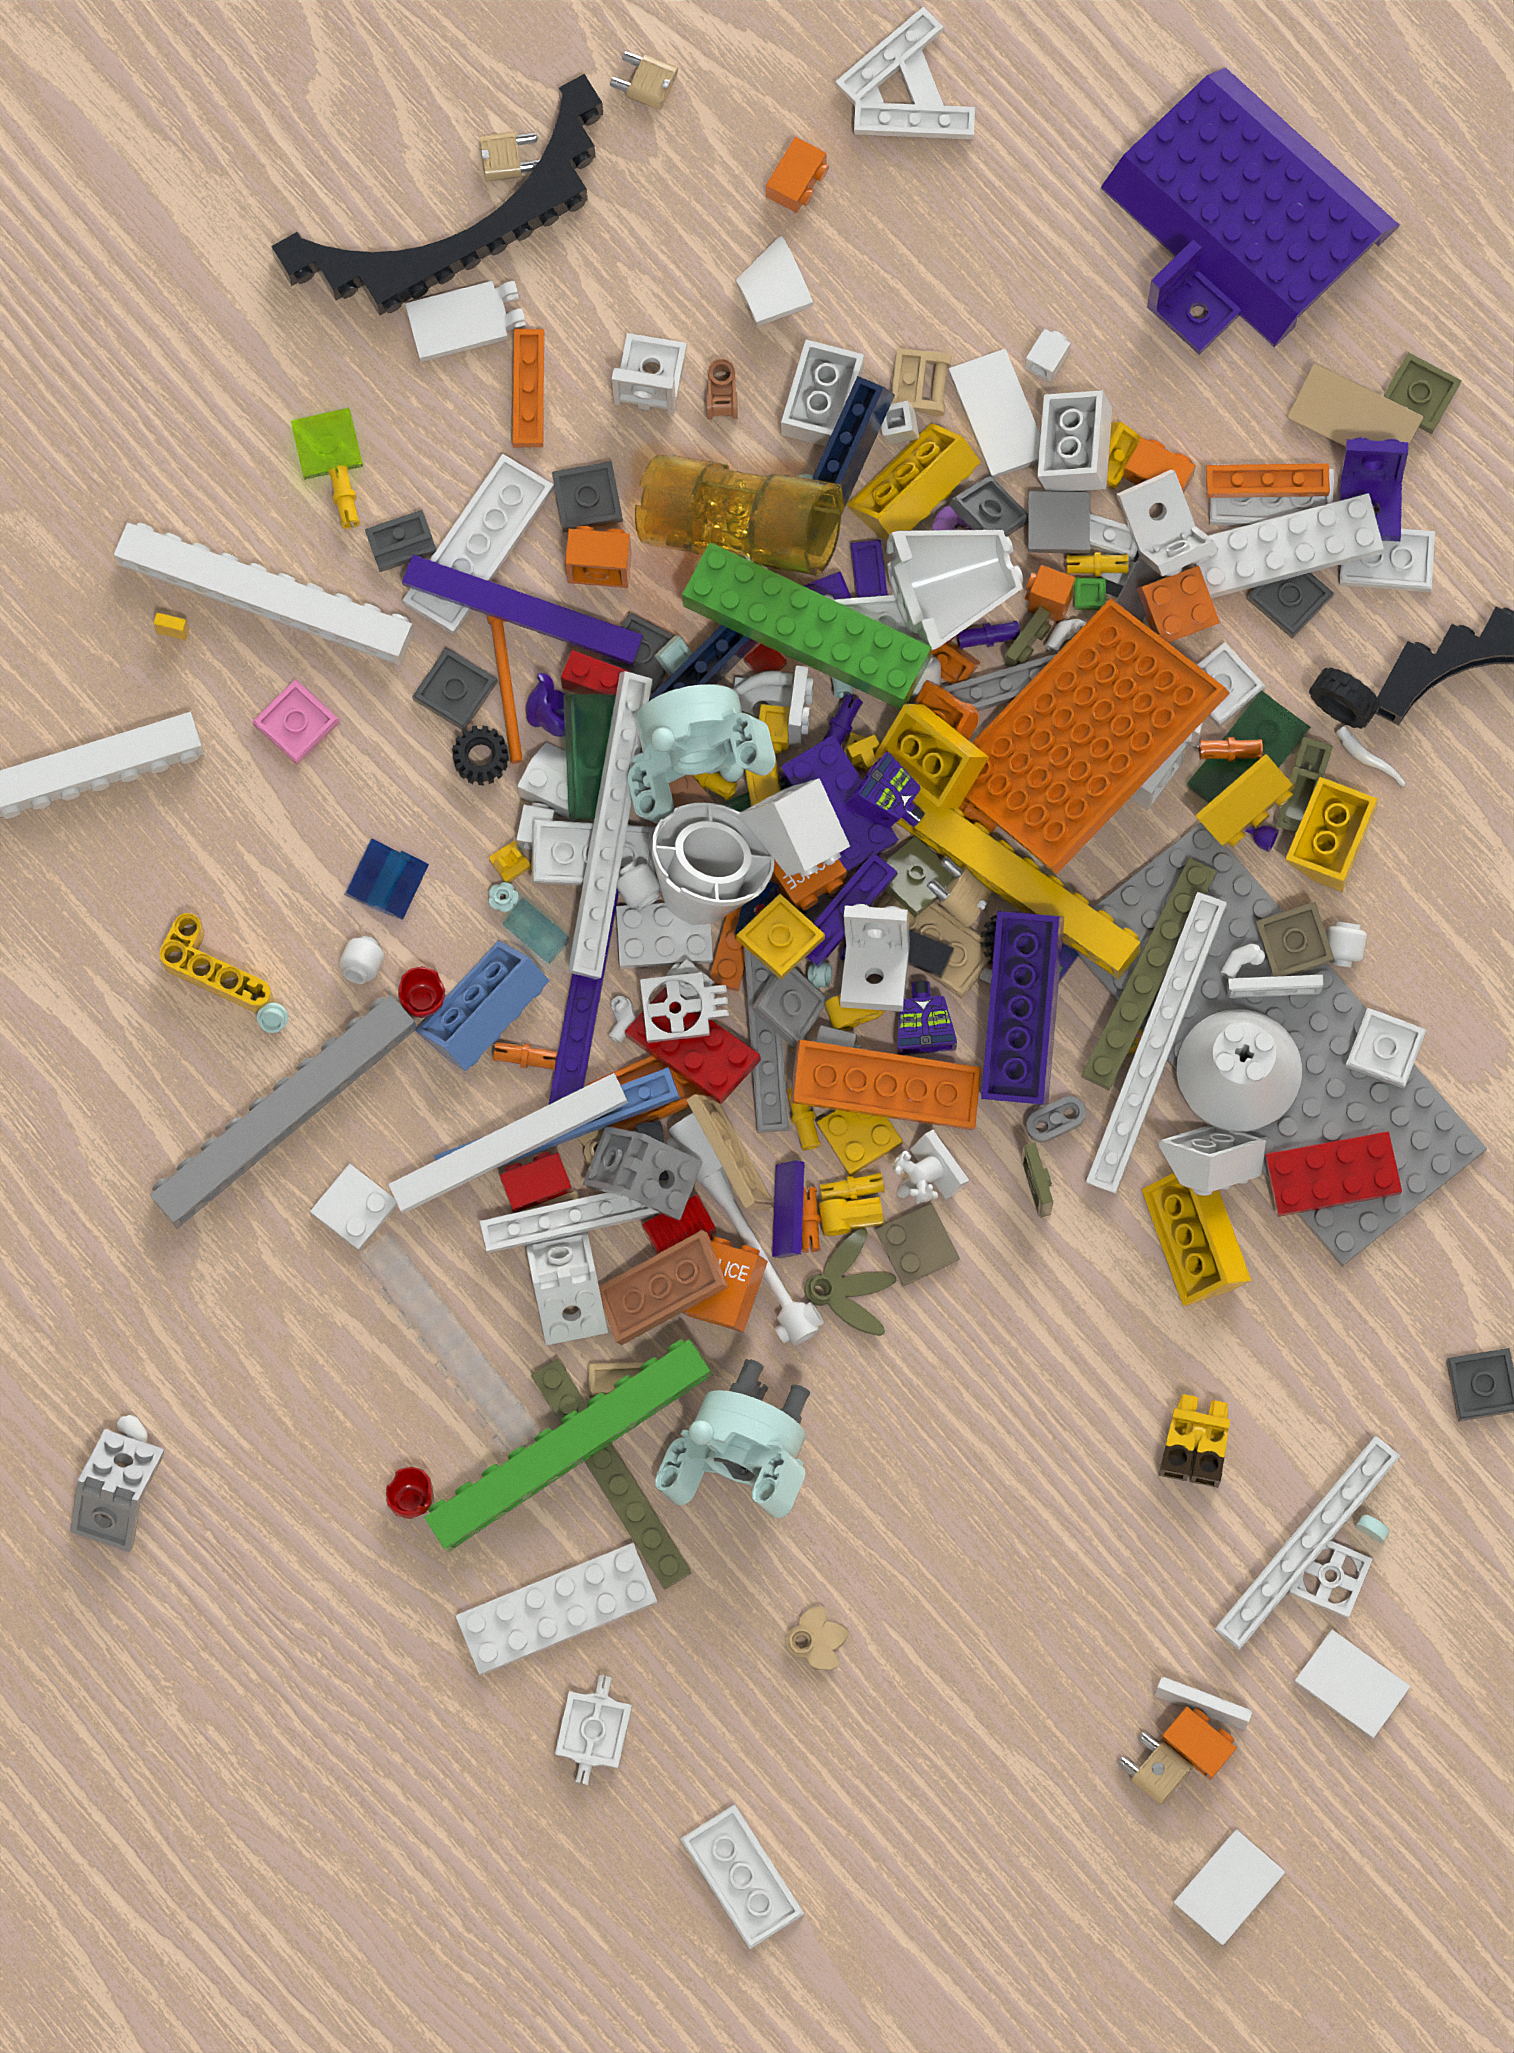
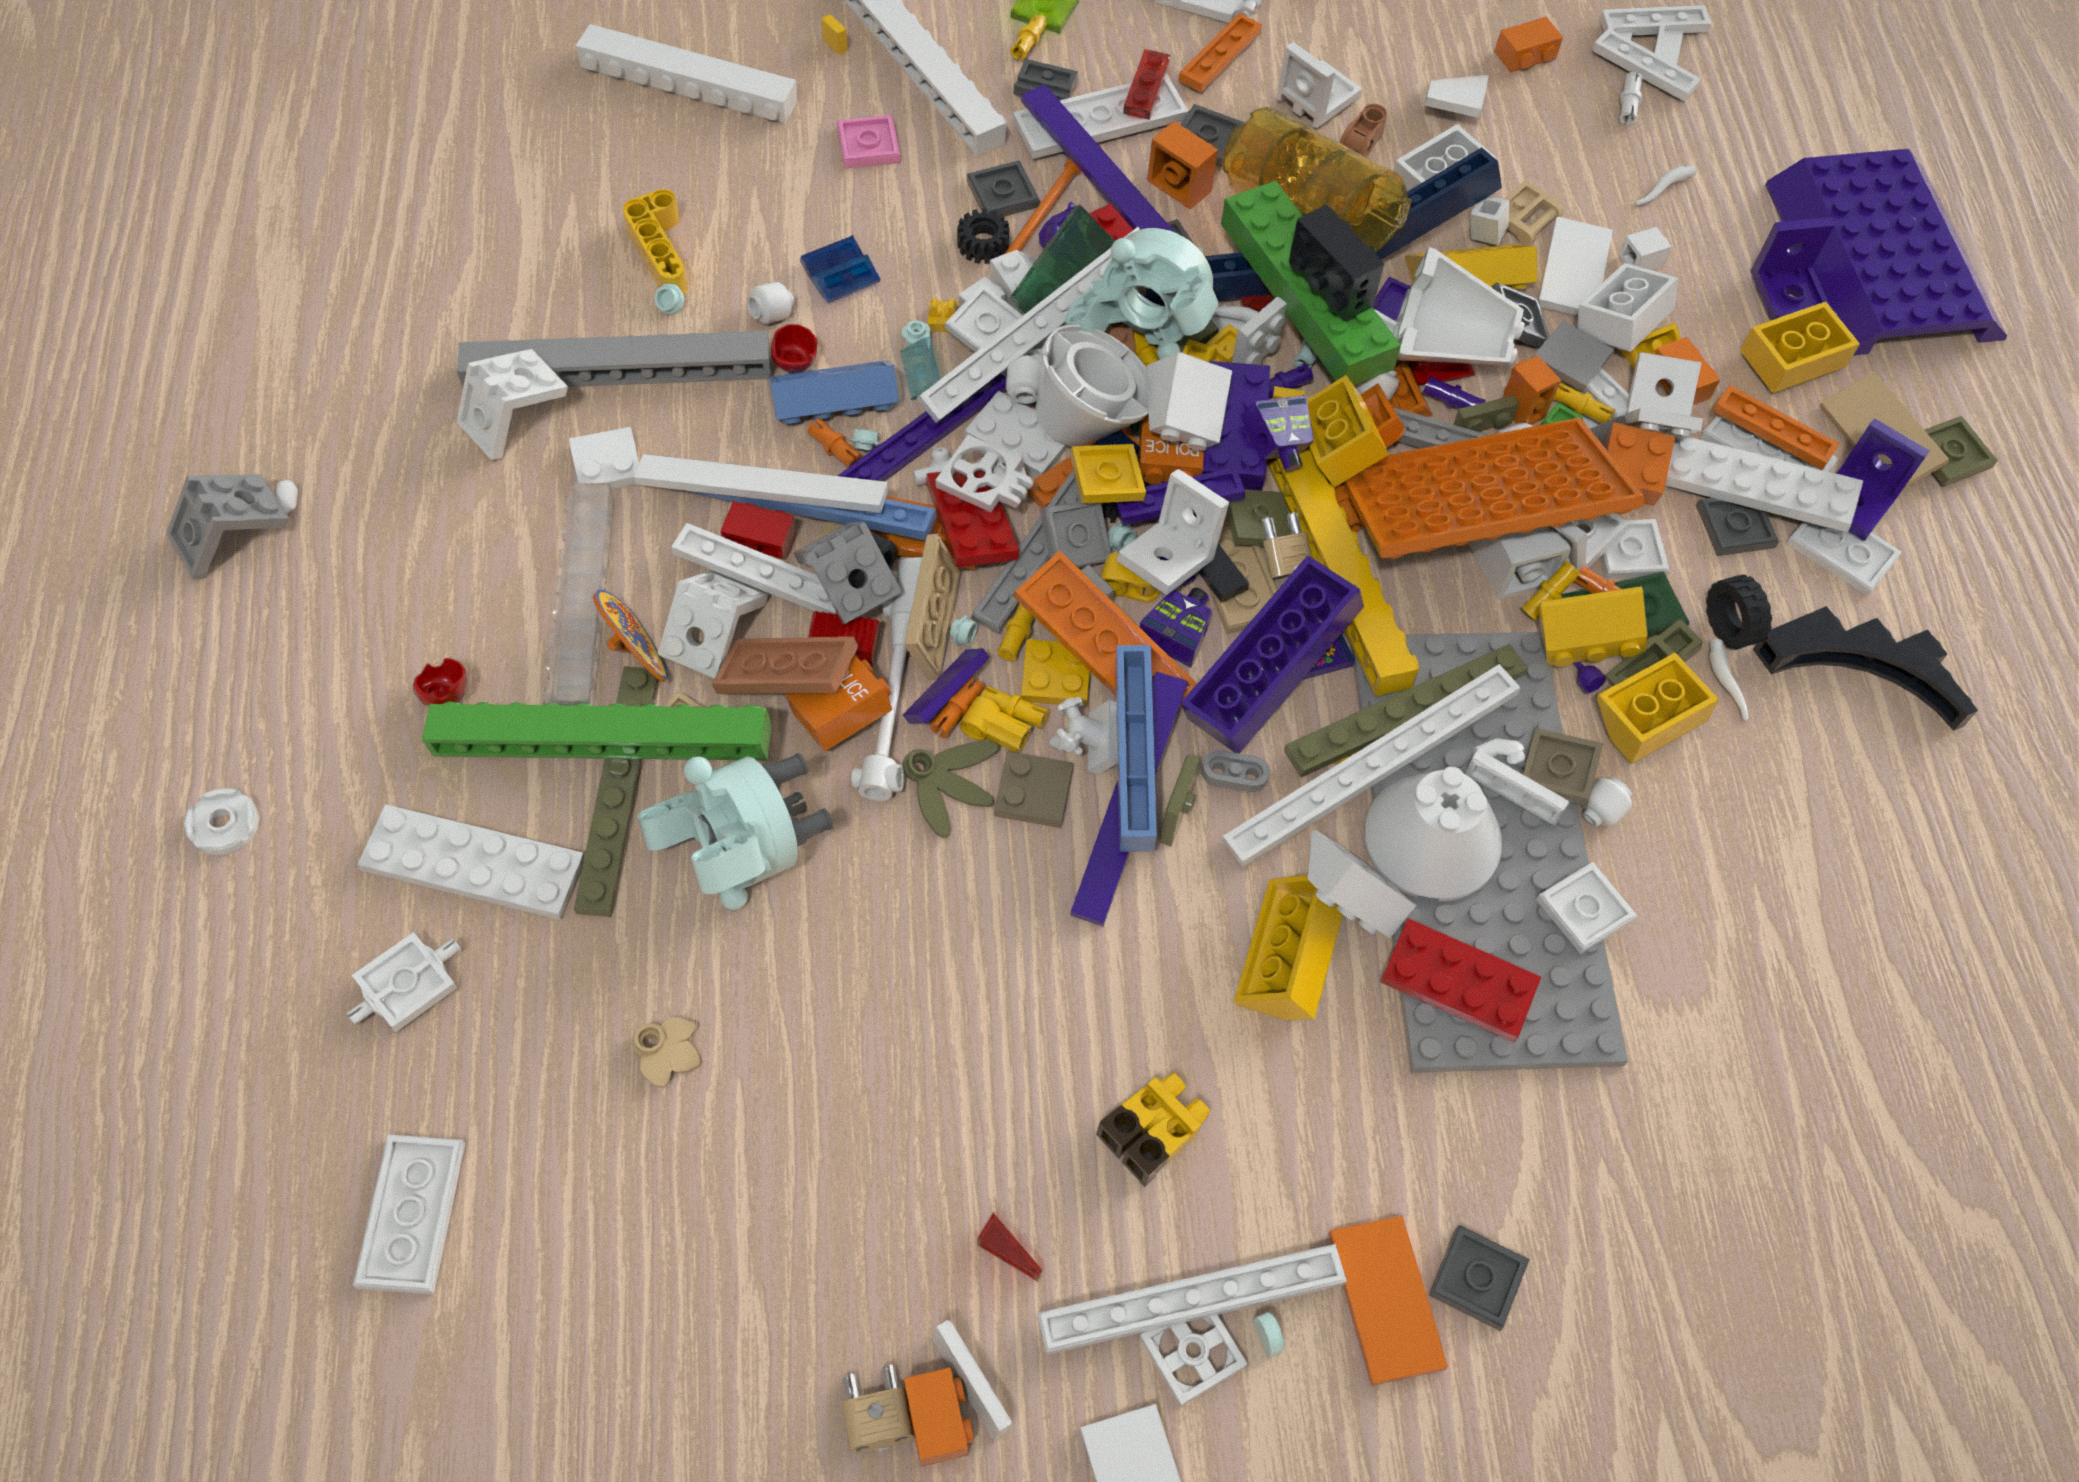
camera: 30 degrees right, 15 degrees down
none -> white tile [184,788,260,855]
none -> white bracket [457,349,568,460]
none -> shield [592,590,668,682]
none -> light aqua plate [850,428,880,450]
none -> light aqua plate [950,615,978,646]
none -> clear red piece [977,1212,1042,1282]
none -> dark purple tile [1070,671,1188,927]
none -> medium blue brick [1115,645,1157,852]
none -> clear red plate [1123,49,1171,120]
none -> black piece [1288,204,1384,322]
none -> orange tile [1328,1216,1448,1386]
none -> yellow pin [1521,560,1581,621]
none -> white pin [1619,72,1642,126]
none -> white animal [1635,165,1696,206]
none -> yellow brick [1740,301,1860,393]

